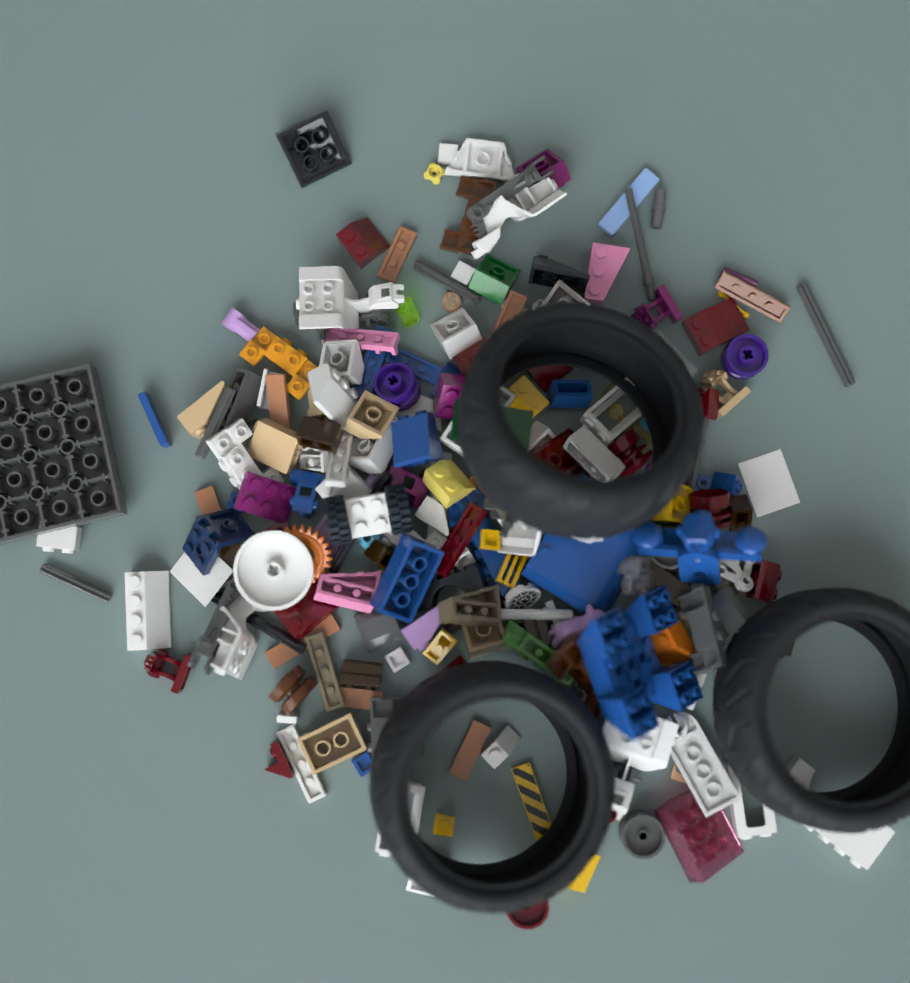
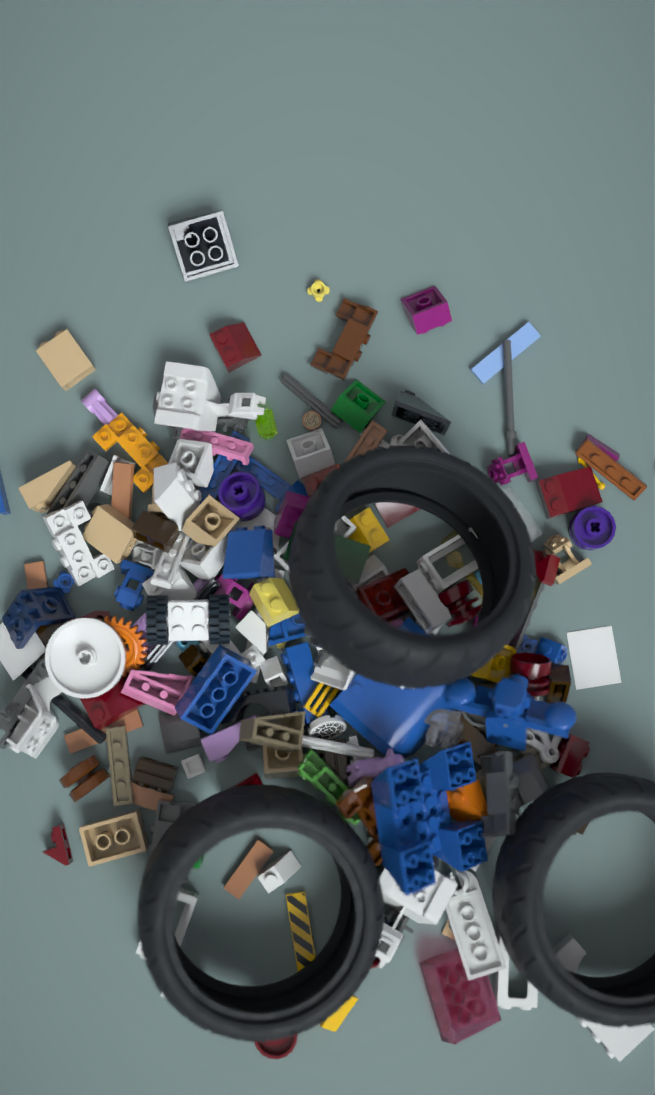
camera: 10 degrees right, 0 degrees up
dark grey axle [195,386,236,459] -> none
magenta plate [233,471,297,523] -> none
white tile [276,724,327,804] -> none
white tile [277,710,300,724] -> none
blue tile [351,750,372,777] -> none
nougat tile [377,225,418,284] -> none
yellow slope [422,628,458,666] -> none
yellow plate [433,813,455,837] -> none
dark red tile [436,502,488,578] -> none
white tile [438,143,458,165] -> none
white wing [445,138,515,182] -> none
white tile [450,260,476,287] -> none
white piece [466,155,567,259] -> none
yellow plate [479,529,501,551] -> none
blue piece [547,380,593,409] -> none
bright pink wedge [583,242,631,306] -> none
dark grey wheel [618,810,665,859] -> none
flat silver pin [650,189,667,229] -> none
none -> tan brick [36,329,96,391]

